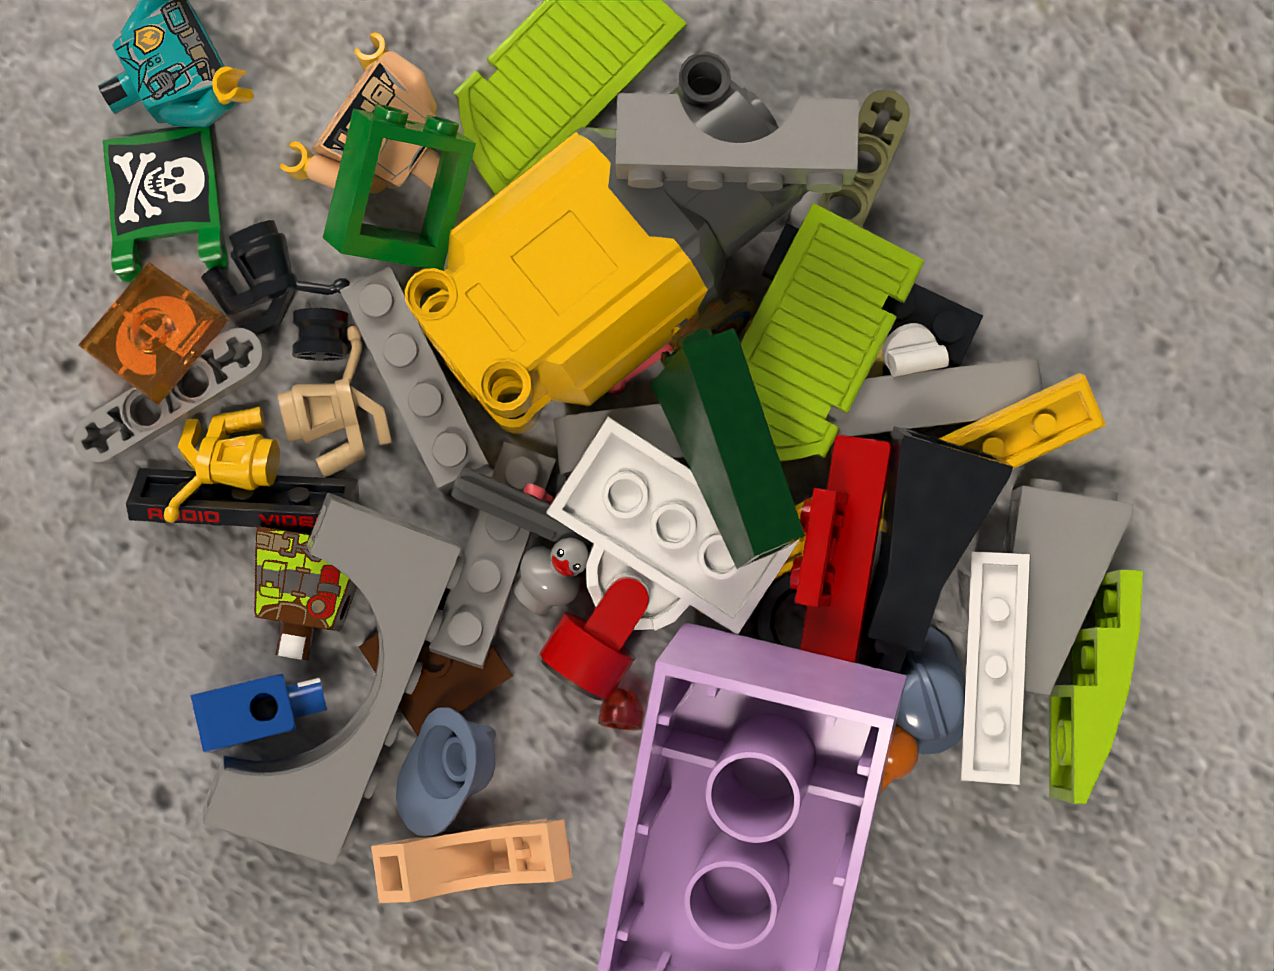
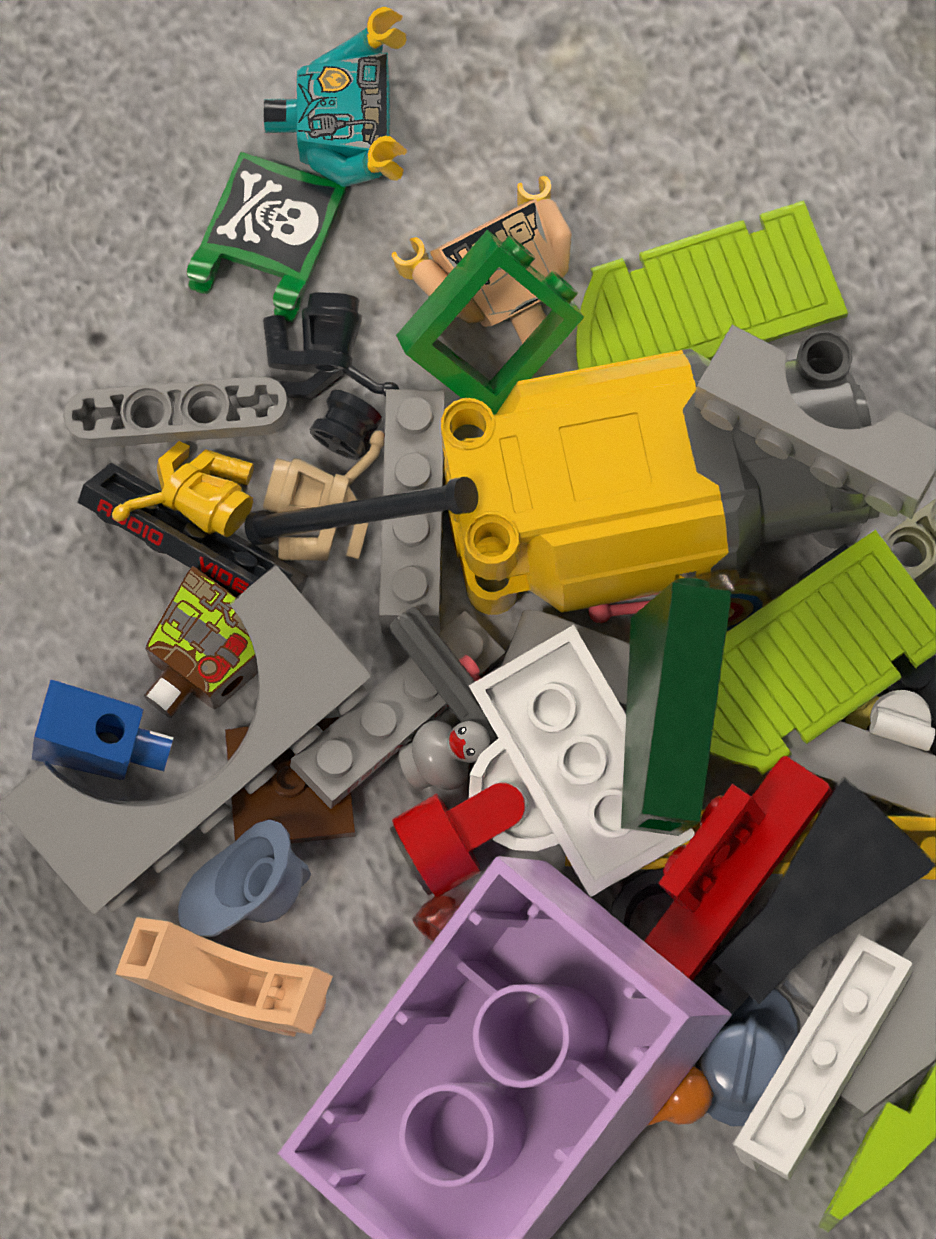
camera: 30 degrees right, 10 degrees down
clear orange tile [78,262,229,405] -> none
none -> black bar [244,476,478,546]

